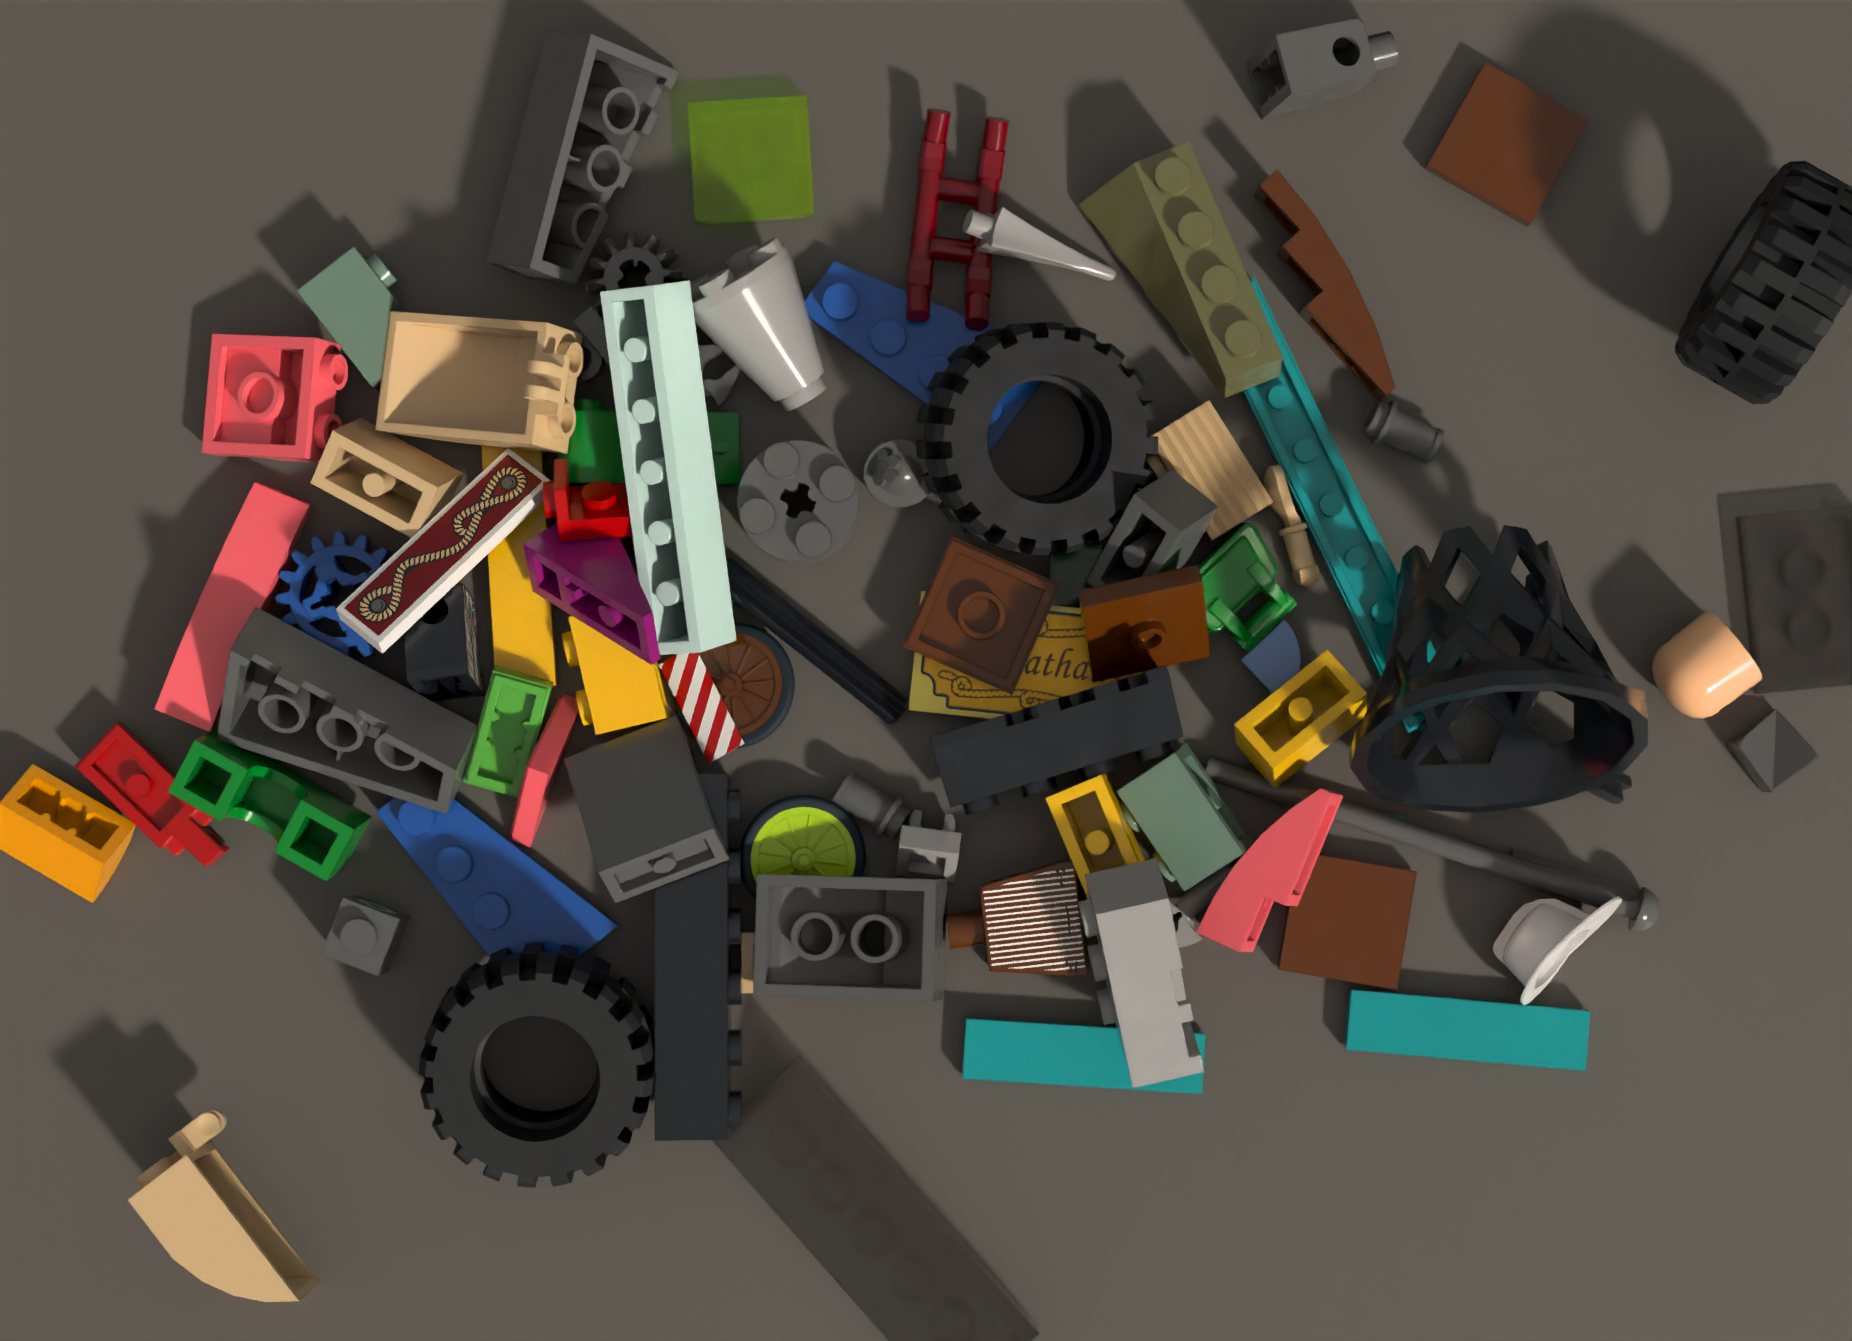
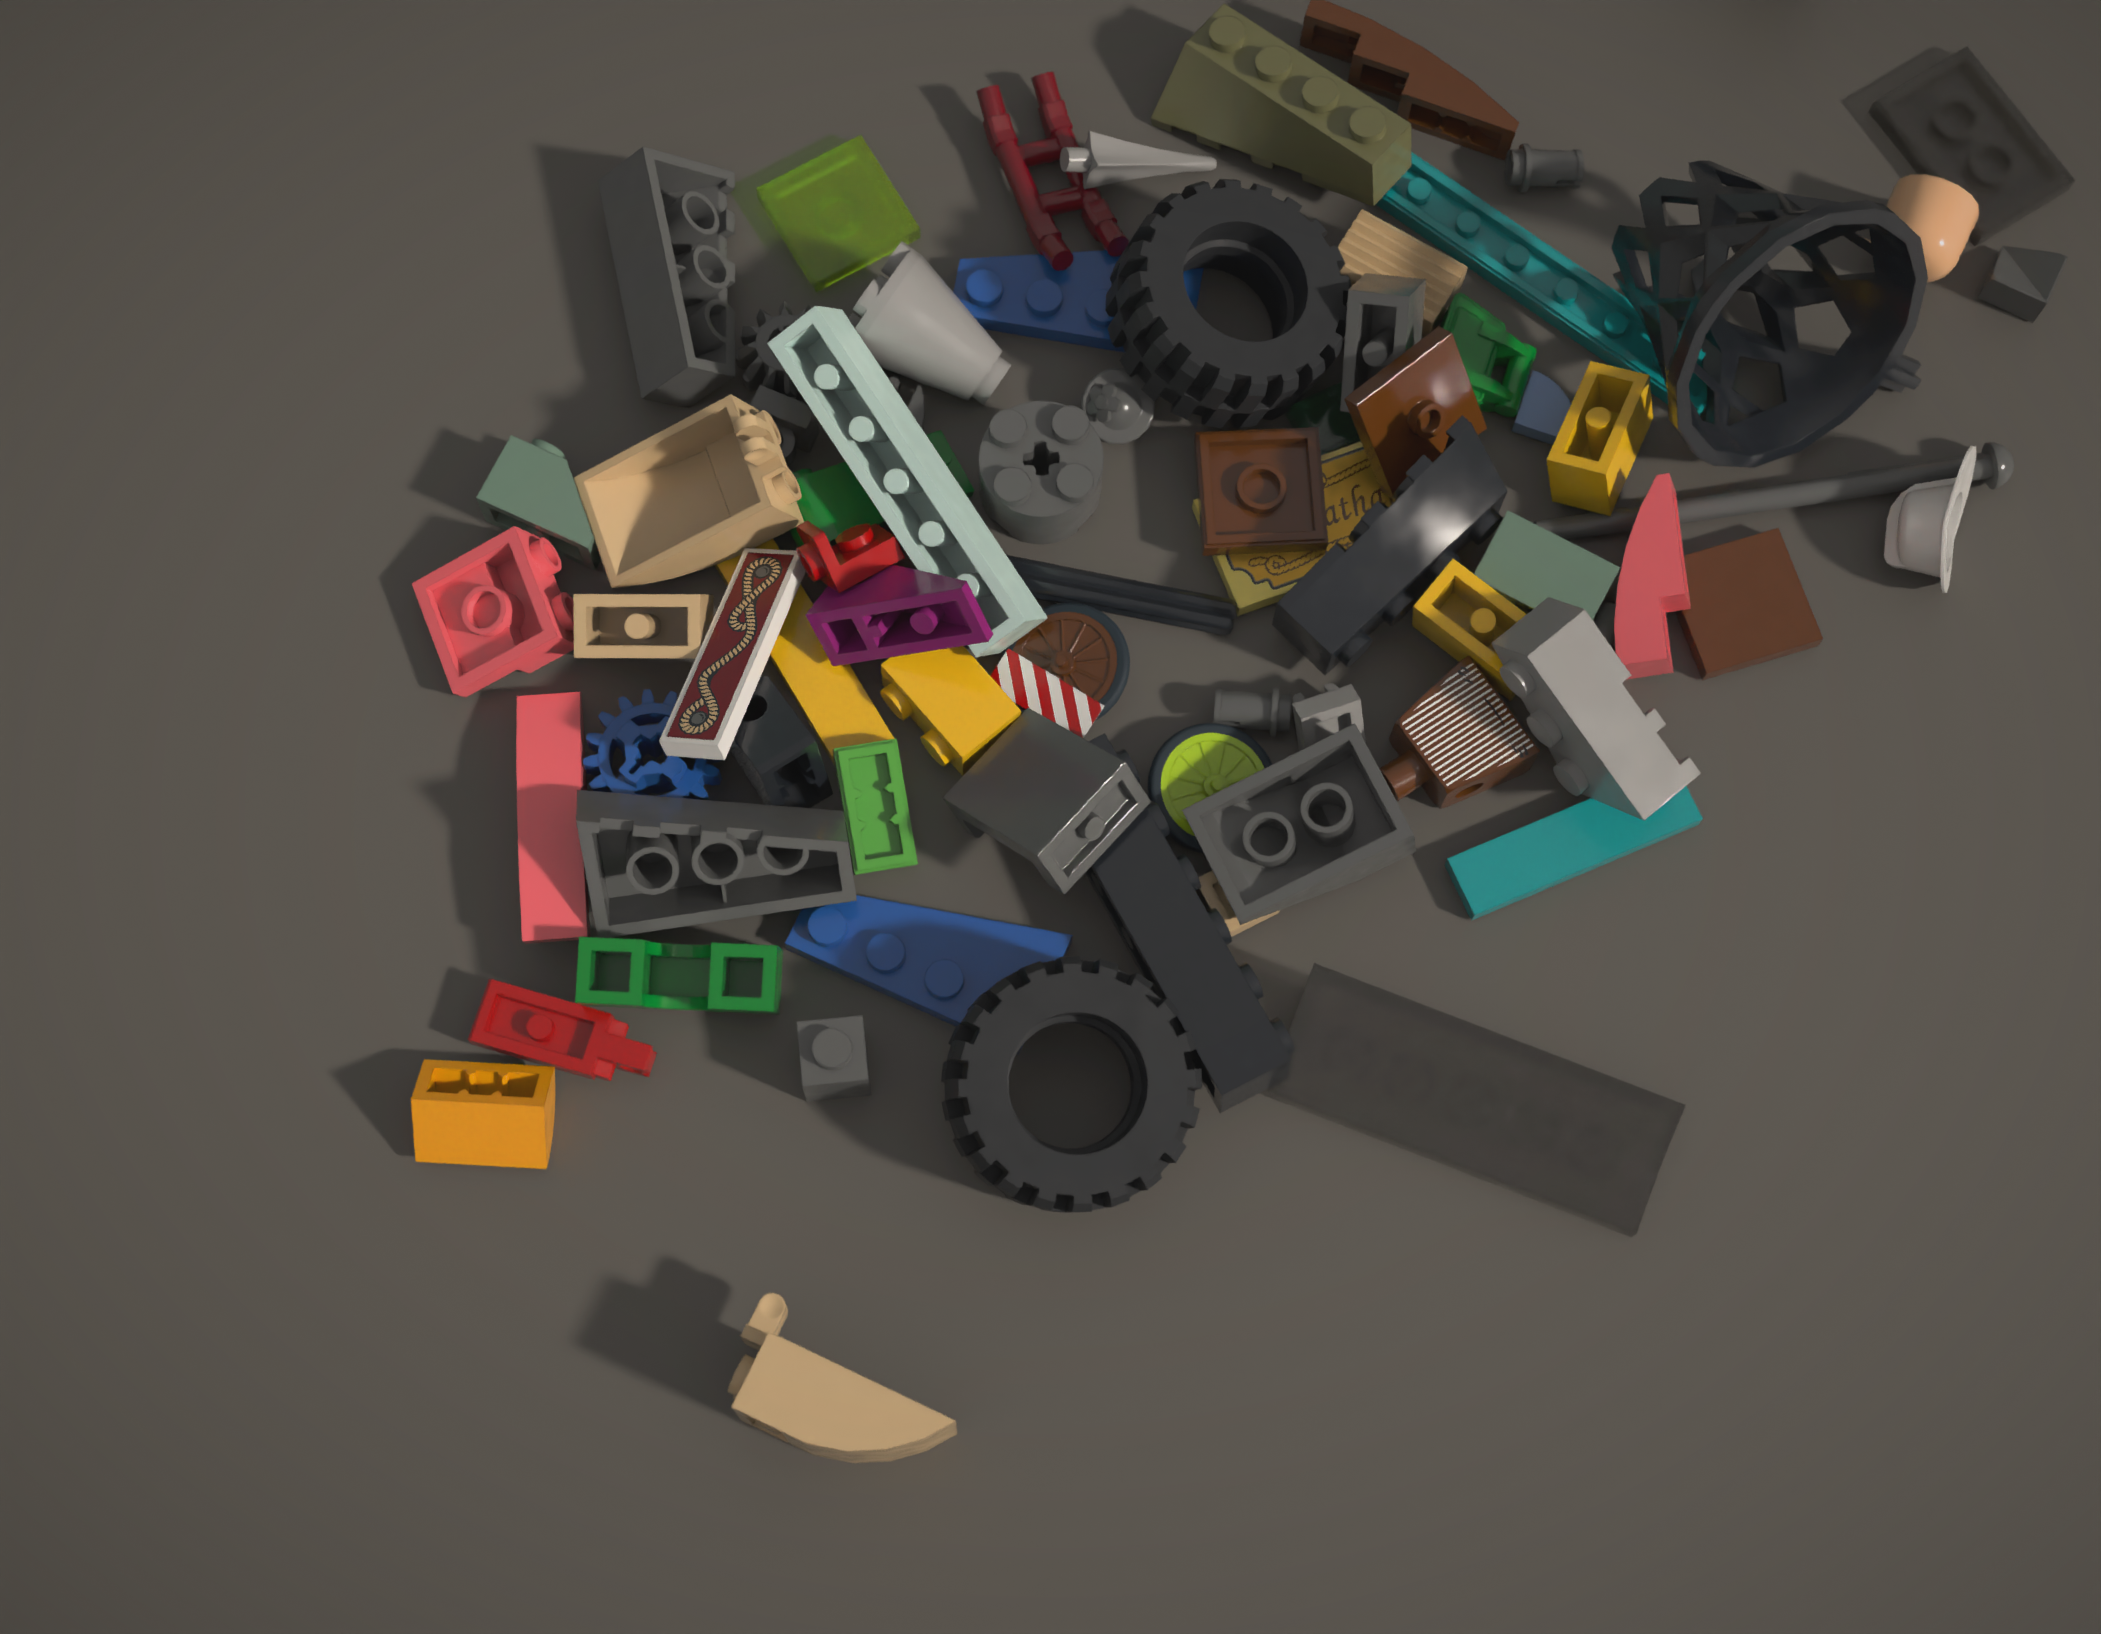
camera: 30 degrees left, 15 degrees down
coral tile [510,694,579,847] -> none
tan piece [1263,464,1319,588] -> none
teal tile [1344,988,1591,1071] -> none

